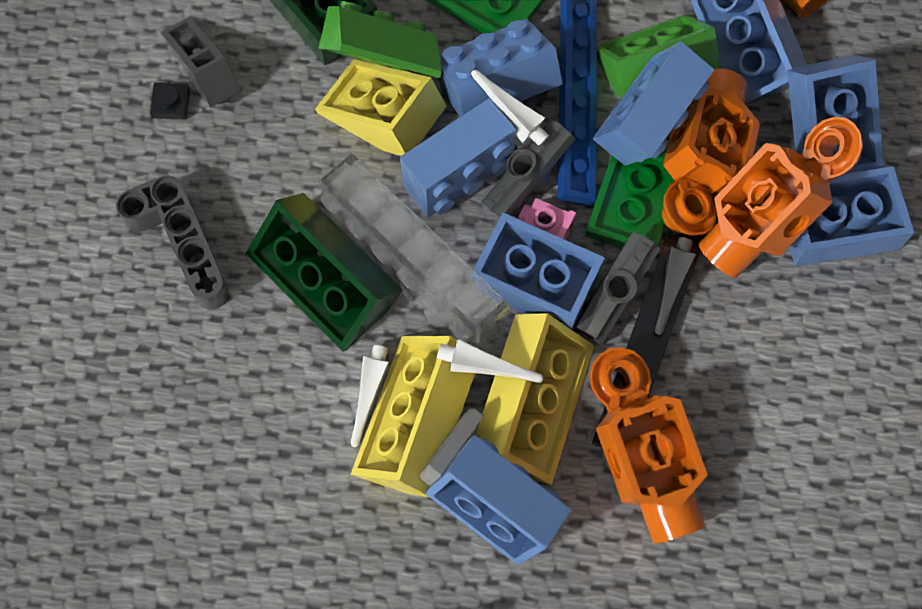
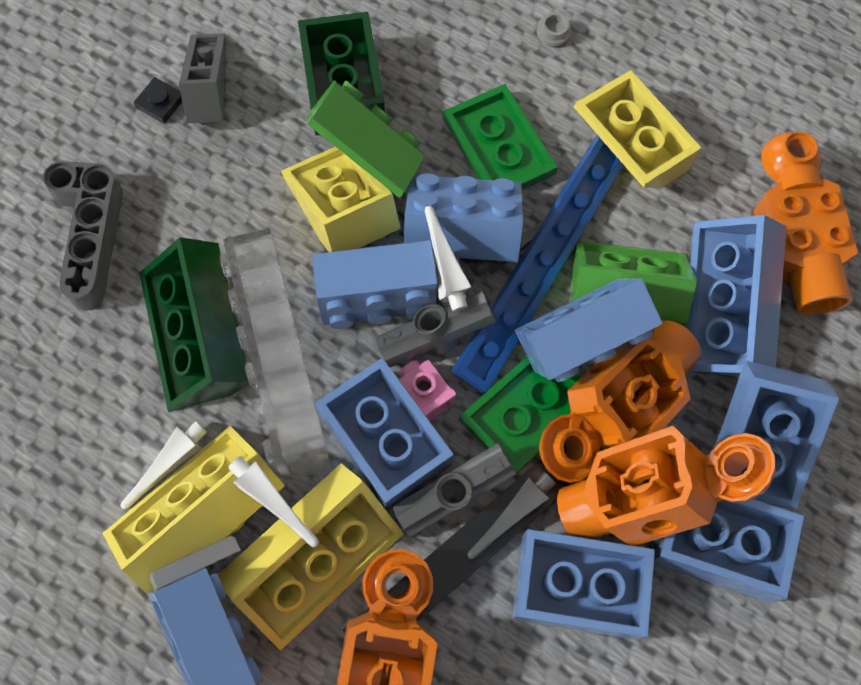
camera: 25 degrees right, 0 degrees up
none -> medium blue brick [512,529,655,640]

